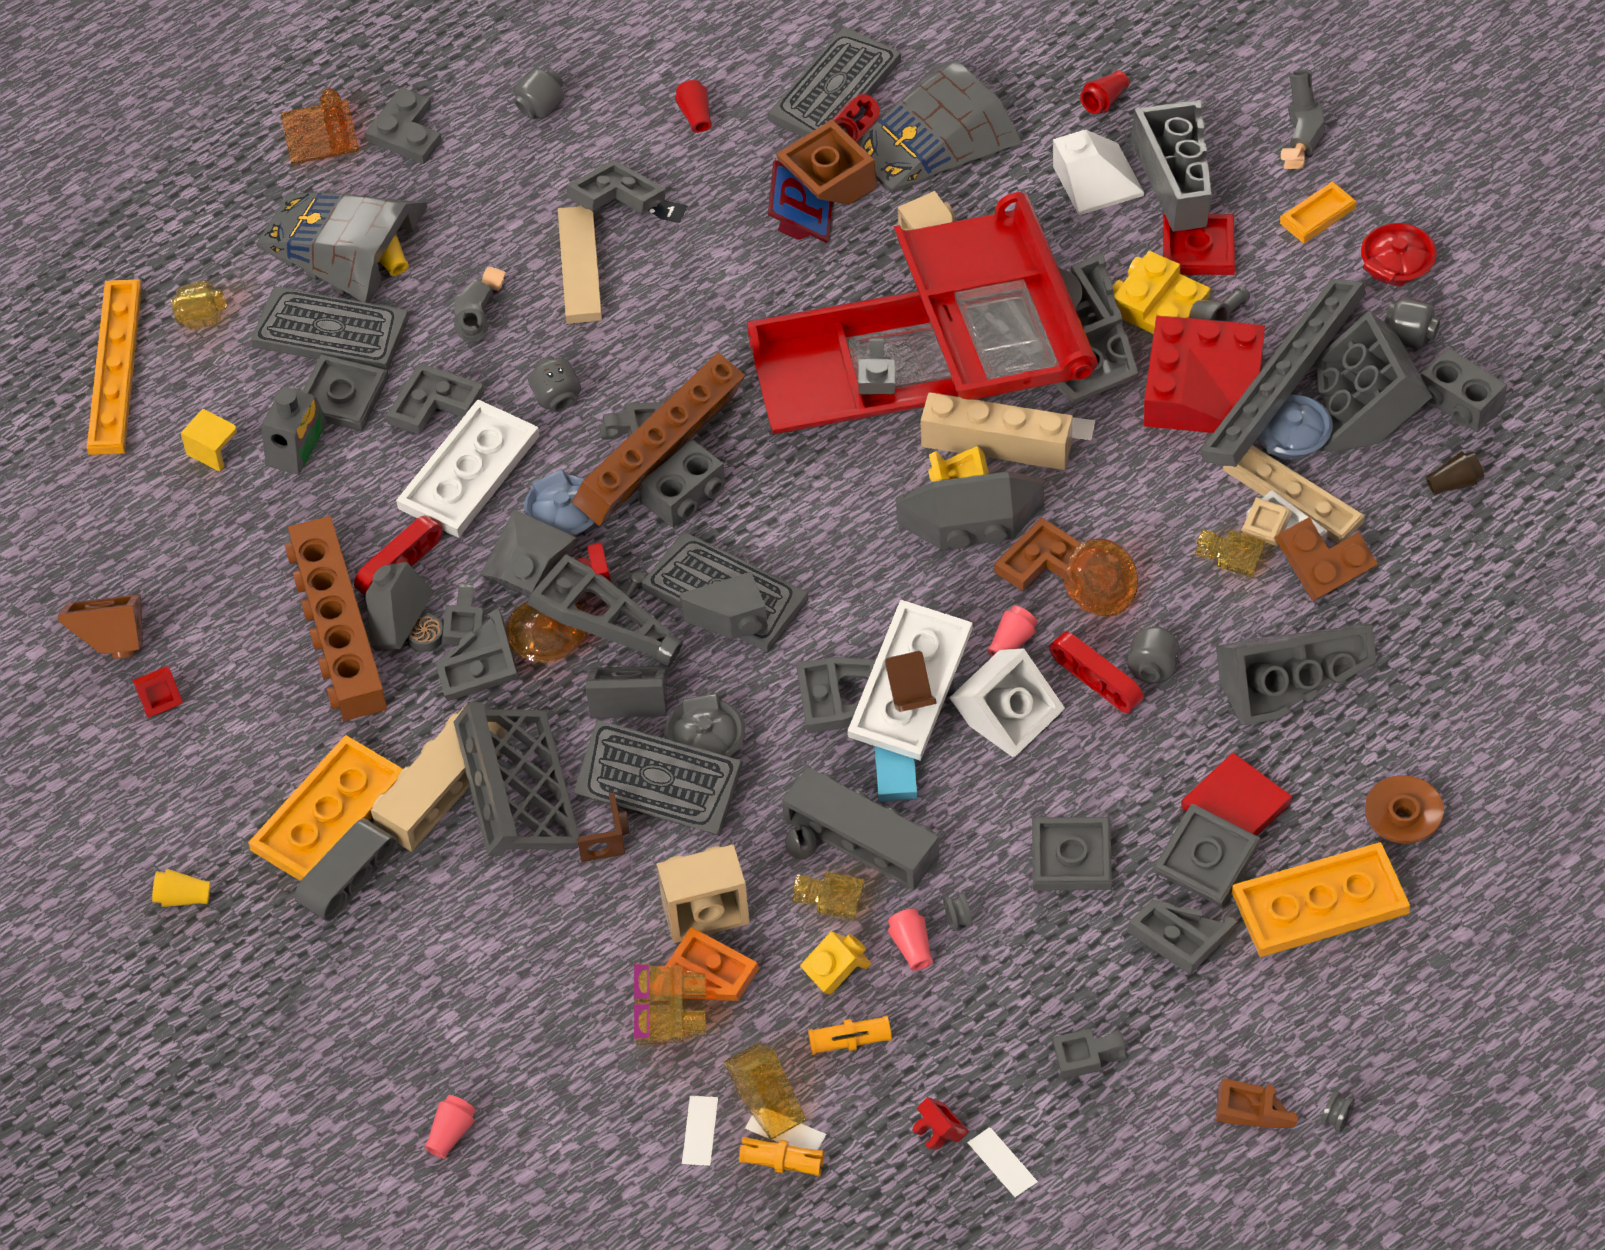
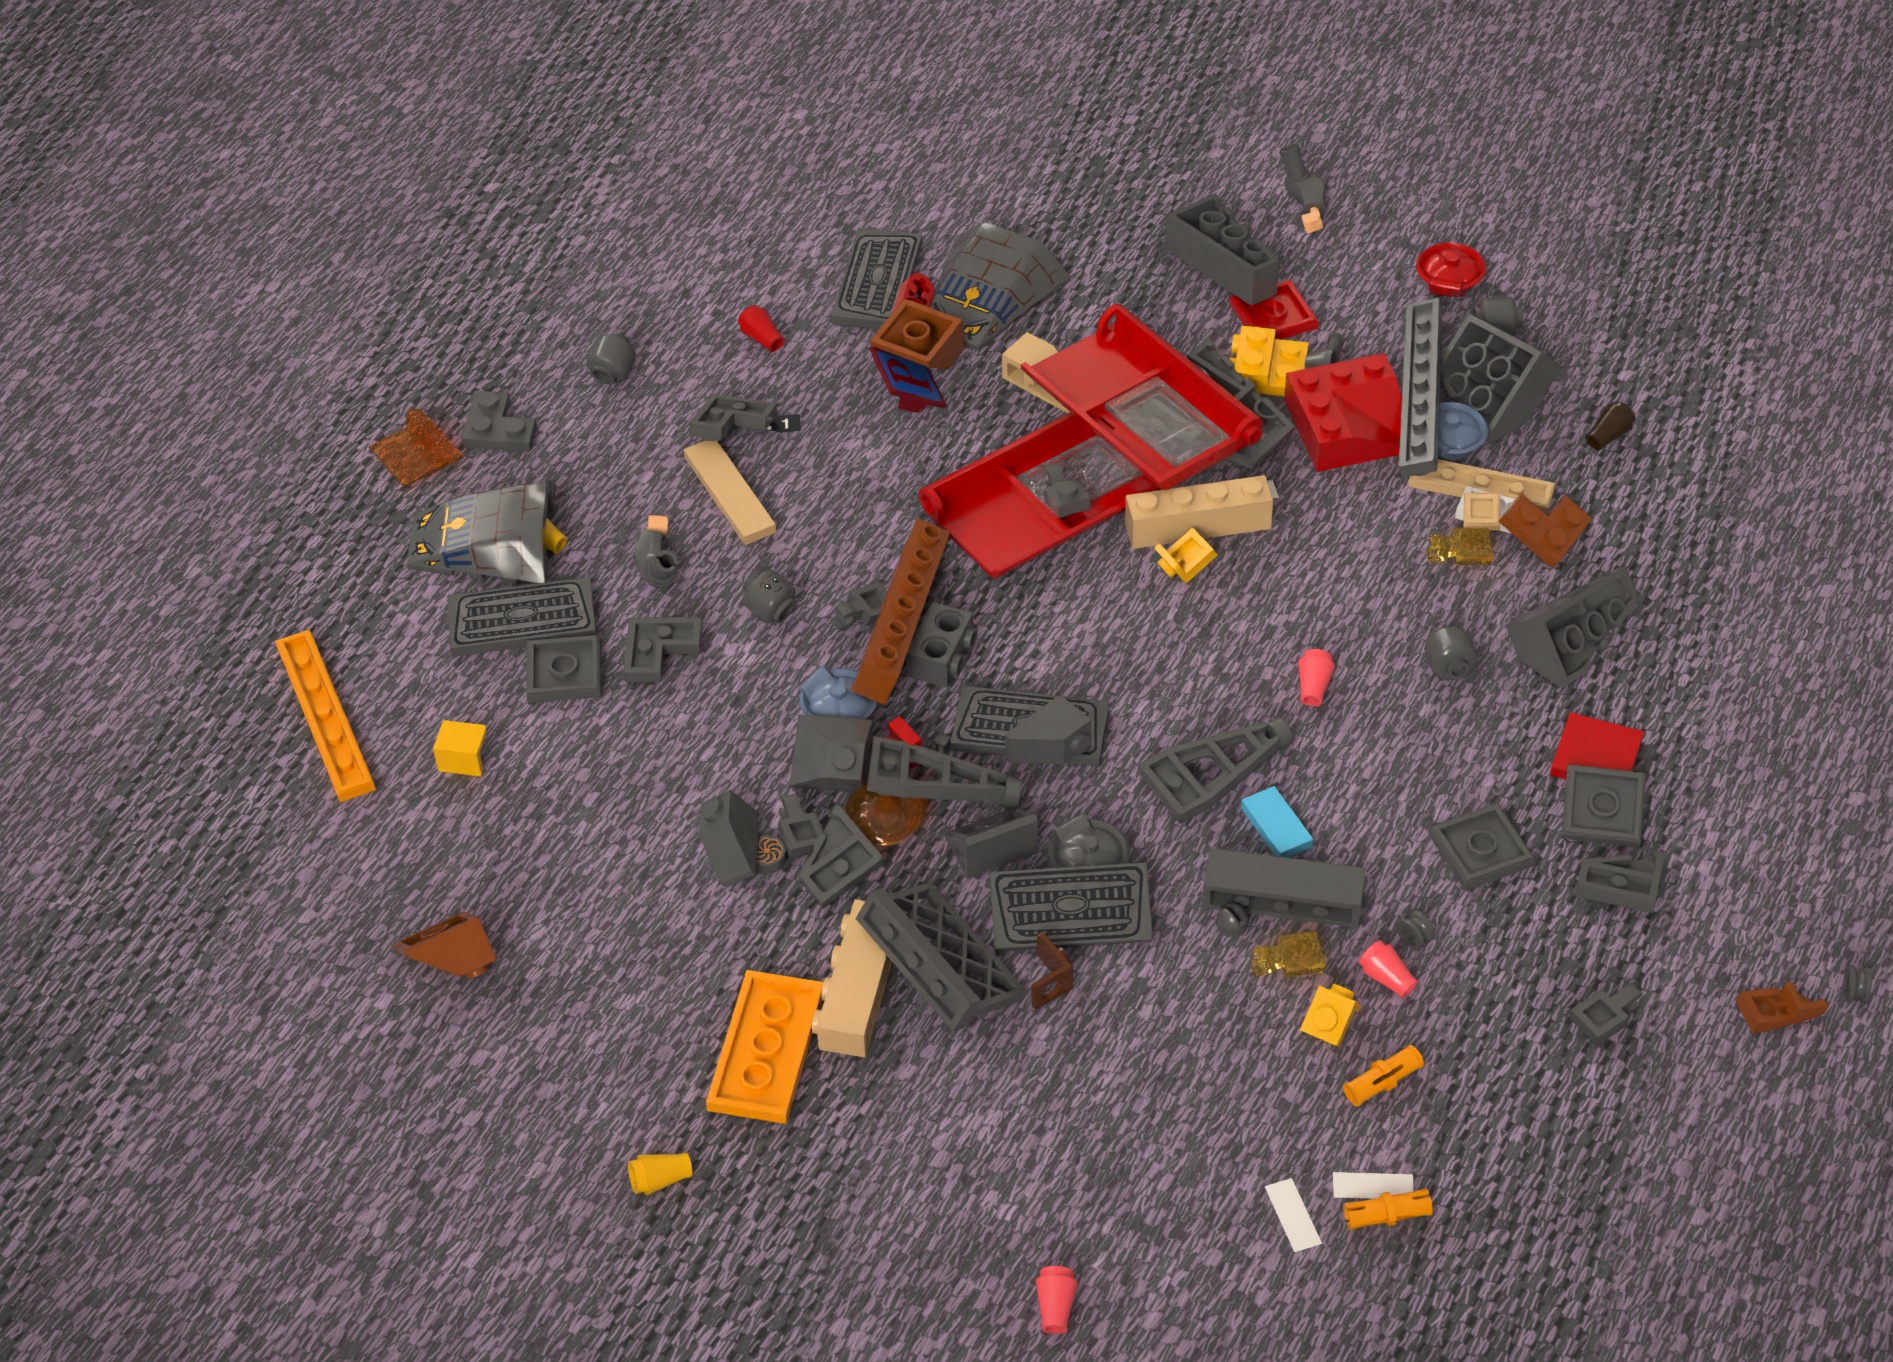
camera: 25 degrees left, 5 degrees down
red tile [132,666,183,718] -> none
clear yellow head [171,280,227,330] -> none
dark grey torso [262,387,327,475] -> none
dark orange brick [284,515,387,722] -> none
dark grey beam [294,818,398,921] -> none
red beam [354,515,443,596] -> none
white plate [396,400,540,538] -> none
clear yellow hips [634,964,706,1045] -> none
orange wing [650,927,760,1001] -> none
tan brick [657,844,750,943] -> none
clear yellow slope [723,1043,806,1139] -> none
white plate [848,600,973,761] -> none
reddish brown bracket [885,651,937,712] -> none
dark grey wedge [896,471,1044,549] -> none
red tile [912,1097,969,1150] -> none
white slope [949,649,1065,757] -> none
white sticker [967,1127,1038,1197] -> none
dark orange plate [994,517,1100,591] -> none
red beam [1049,632,1144,713] -> none
white slope [1053,130,1144,215] -> none
clear orange piece [1063,538,1138,616] -> none
red cone [1080,70,1129,114] -> none
light orange plate [1232,842,1410,958] -> none
light orange tile [1280,181,1357,244] -> none
dark orange dish [1365,775,1444,844] -> none
dark grey brick [1421,348,1507,433] -> none

